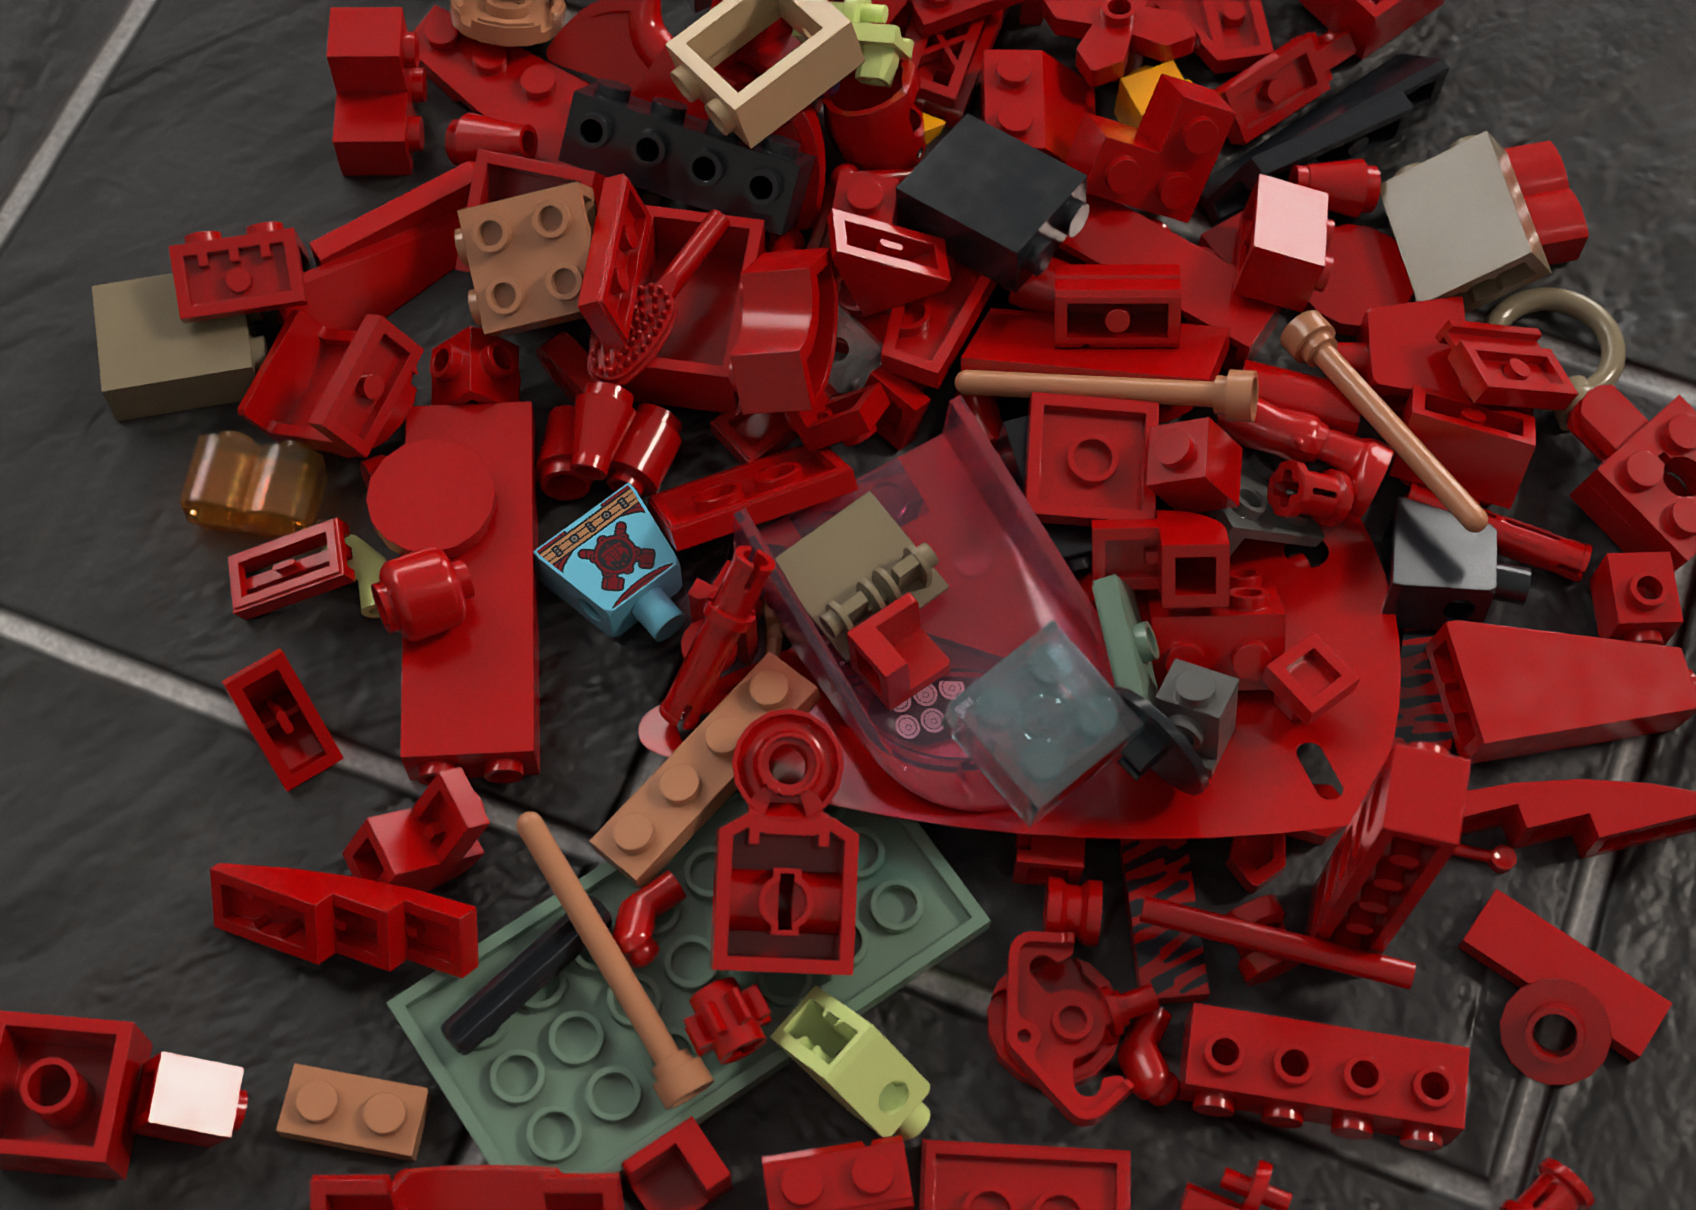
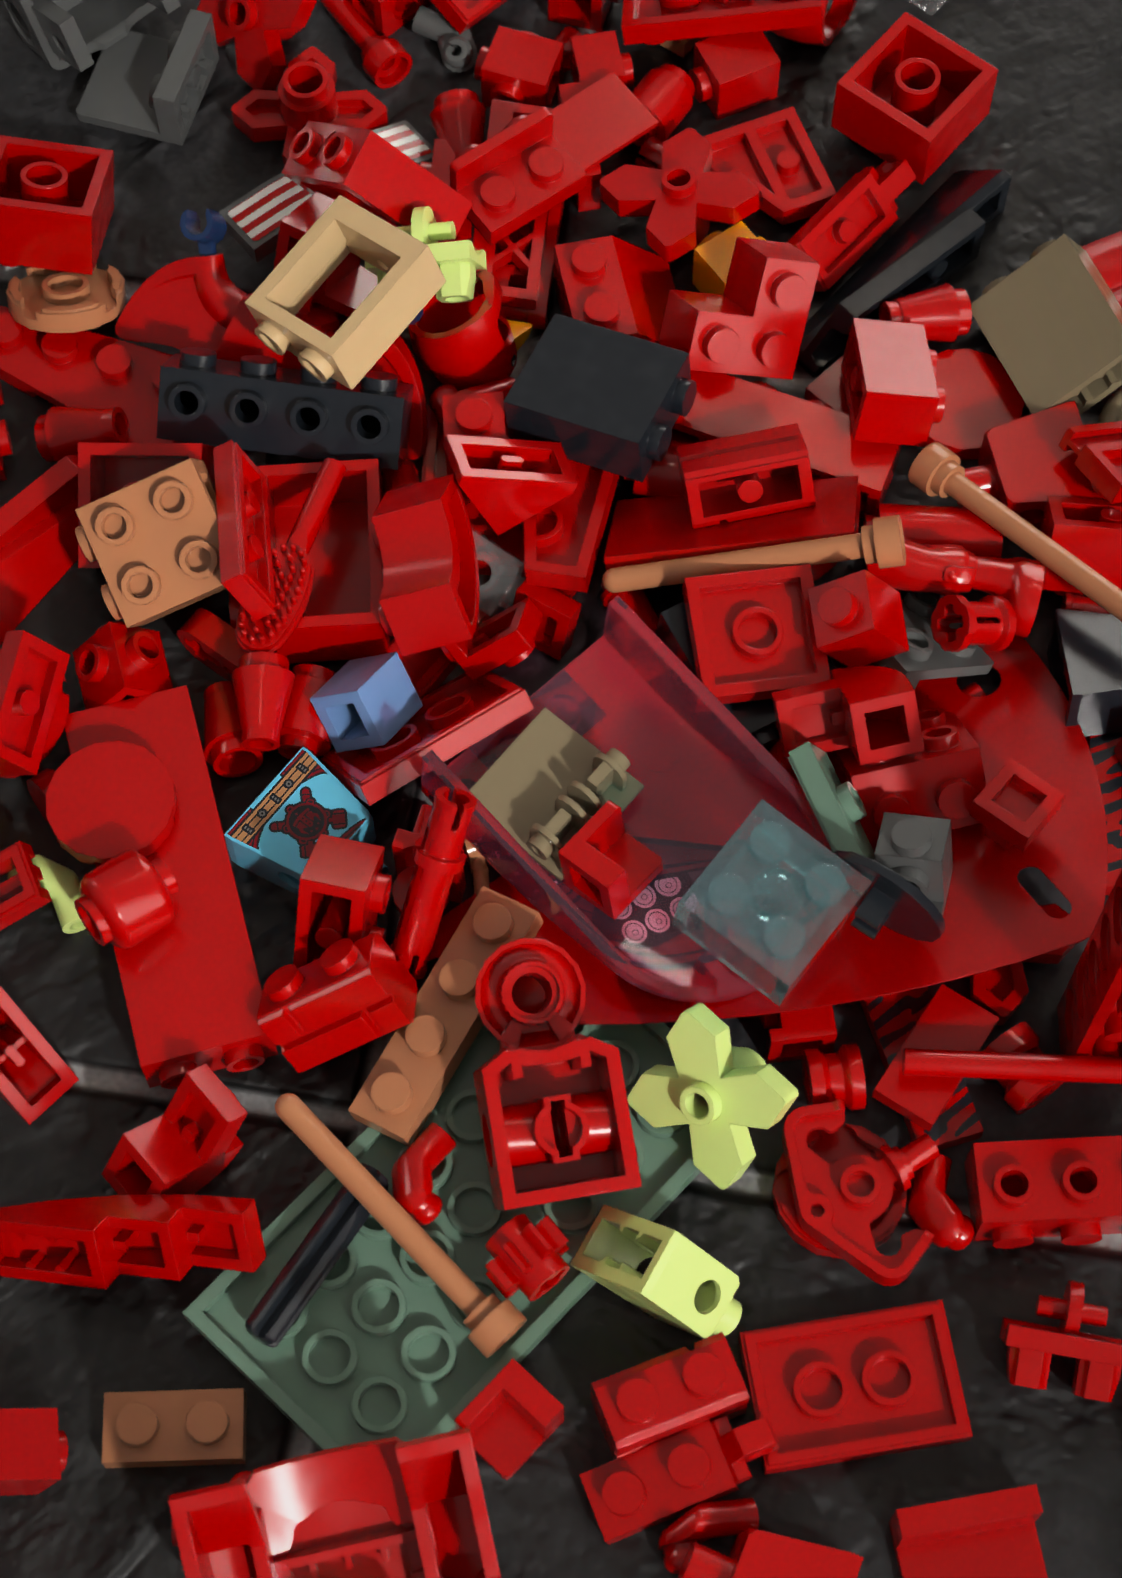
camera: 10 degrees left, 0 degrees up
none -> red brick [257,932,418,1073]
none -> red brick [293,834,392,968]
none -> medium blue brick [310,652,423,753]
none -> yellowish green plant [627,1002,799,1190]
none -> red tile [872,984,1000,1132]

